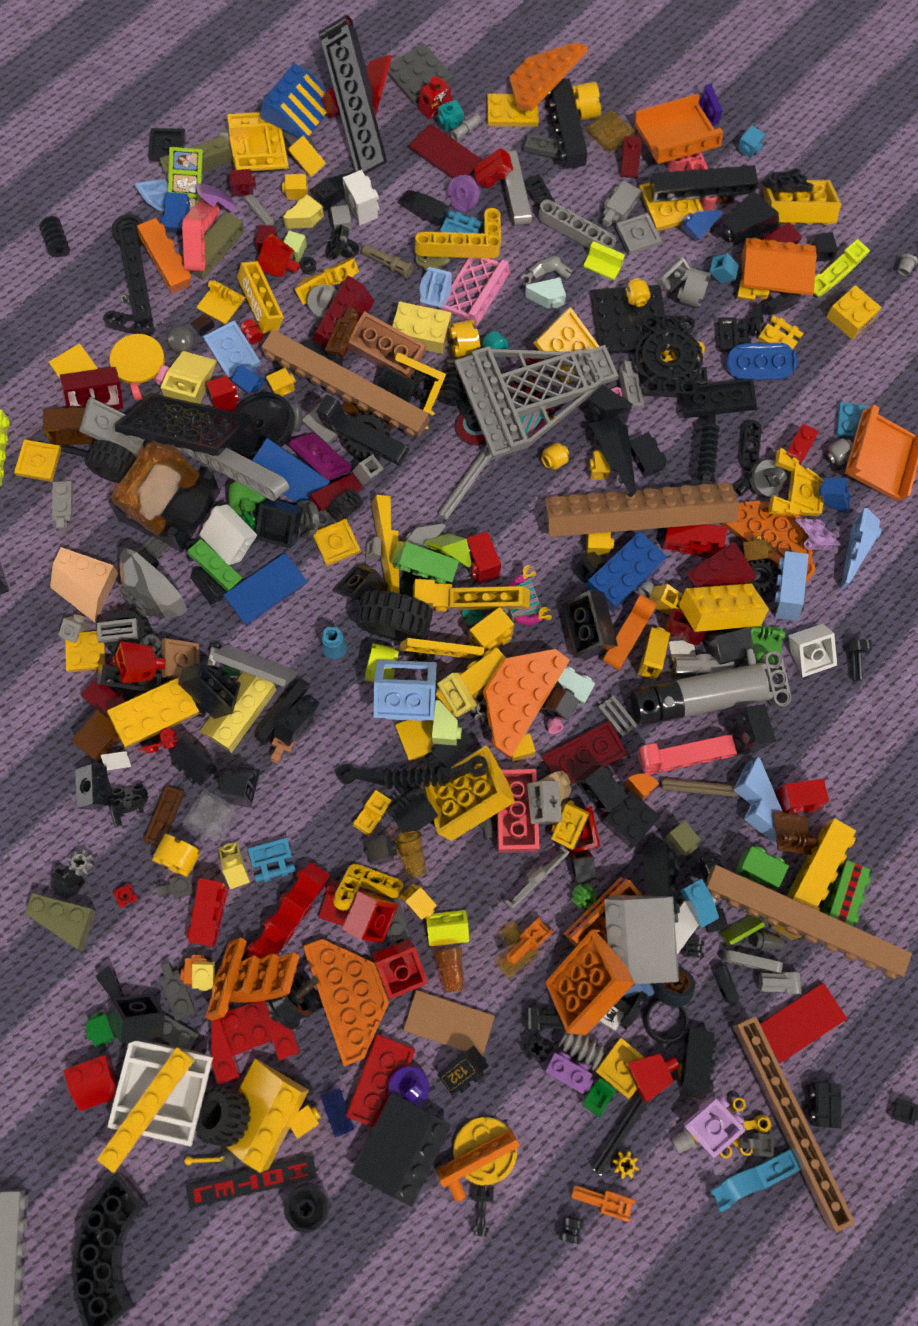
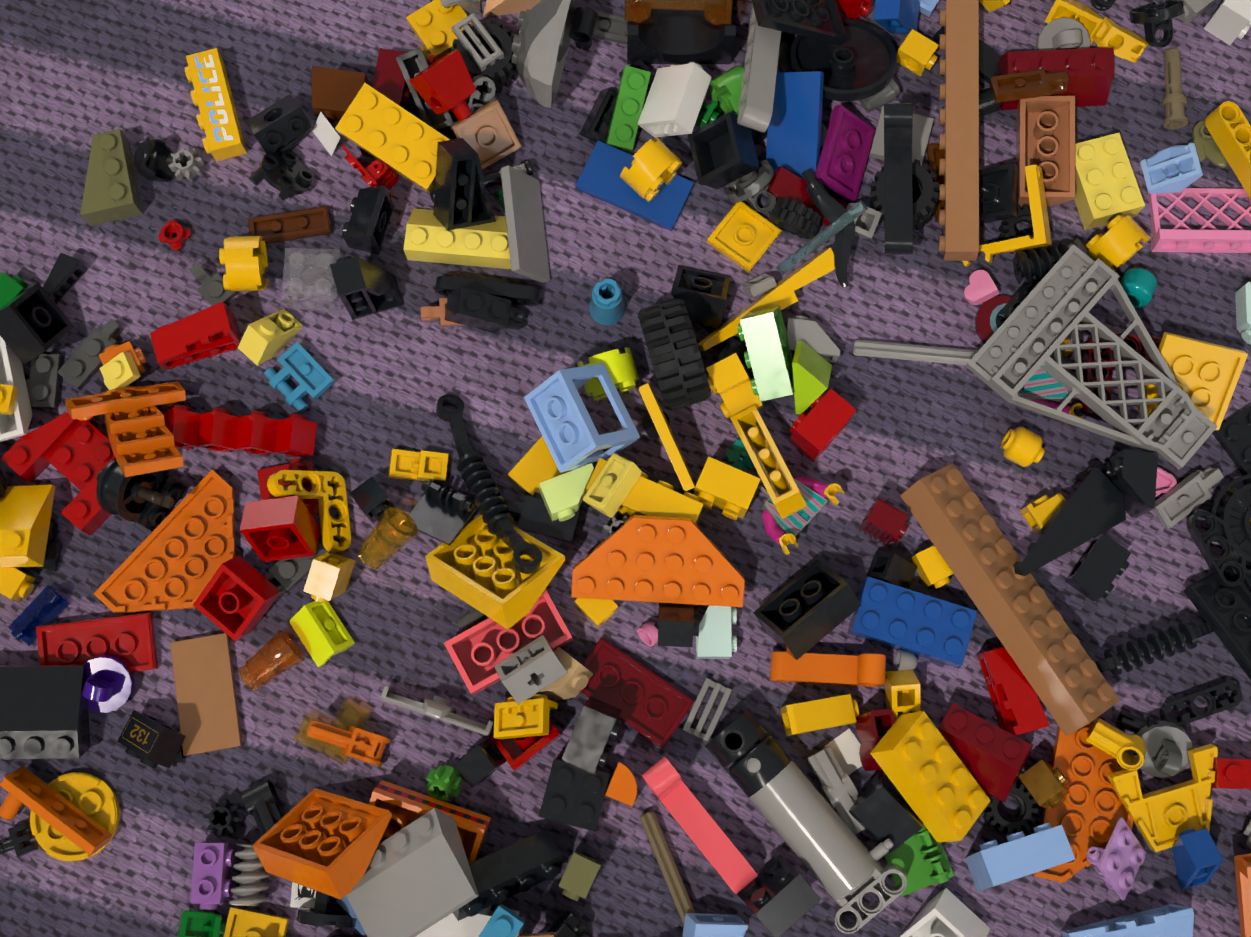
camera: 65 degrees right, 5 degrees up
none -> yellow brick [184,48,247,162]
none -> yellow brick [620,137,683,202]
none -> clear light blue bar [776,201,868,275]
none -> black piece [802,169,855,288]
none -> dark red brick [859,498,909,546]
none -> bright pink tile [964,270,1000,305]
none -> yellow piece [1086,718,1147,771]

